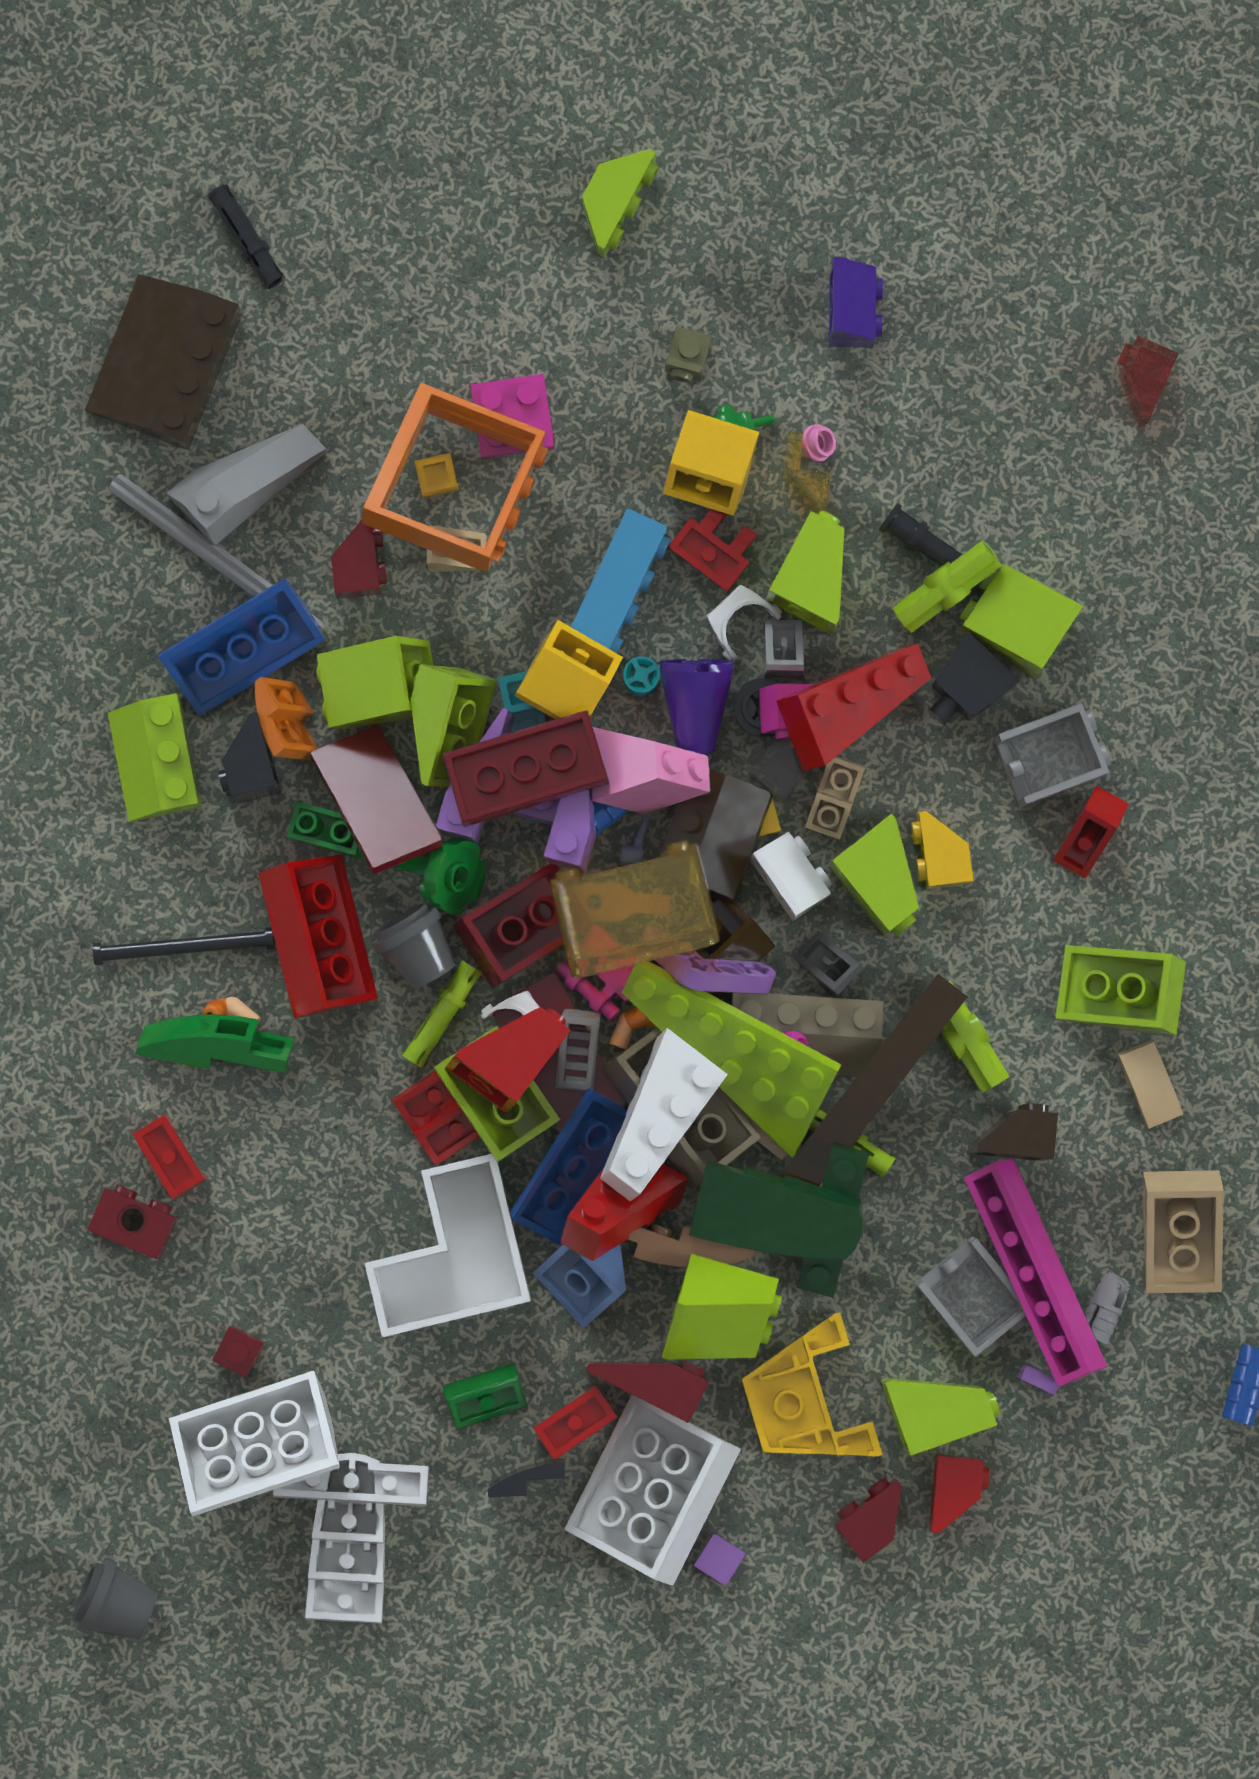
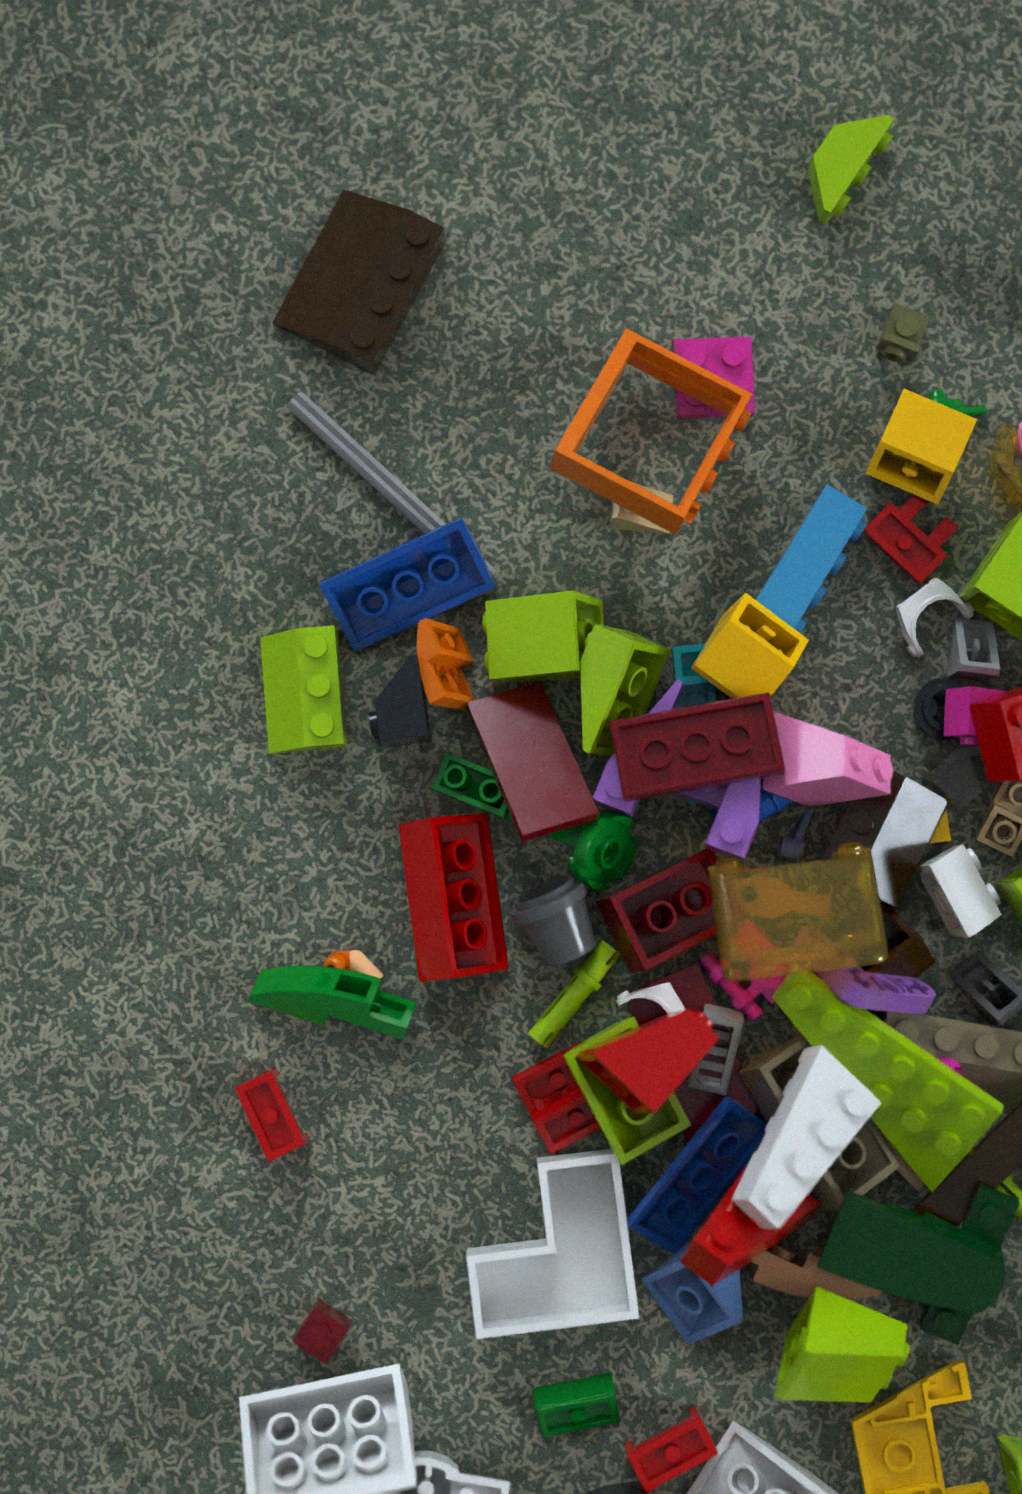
camera: 10 degrees right, 0 degrees up
dark red brick [87,1184,178,1259] -> none
black bar [93,927,275,965] -> none
light grey wedge [166,424,327,546] -> none
black pin [207,184,285,289] -> none
dark red slope [331,520,387,599] -> none
yellow tile [414,453,459,499] -> none
dark red slope [586,1359,709,1423] -> none
arm [609,1006,655,1050] -> none
teal wheel [623,656,660,697] -> none
dark purple cone [660,659,734,756] -> none

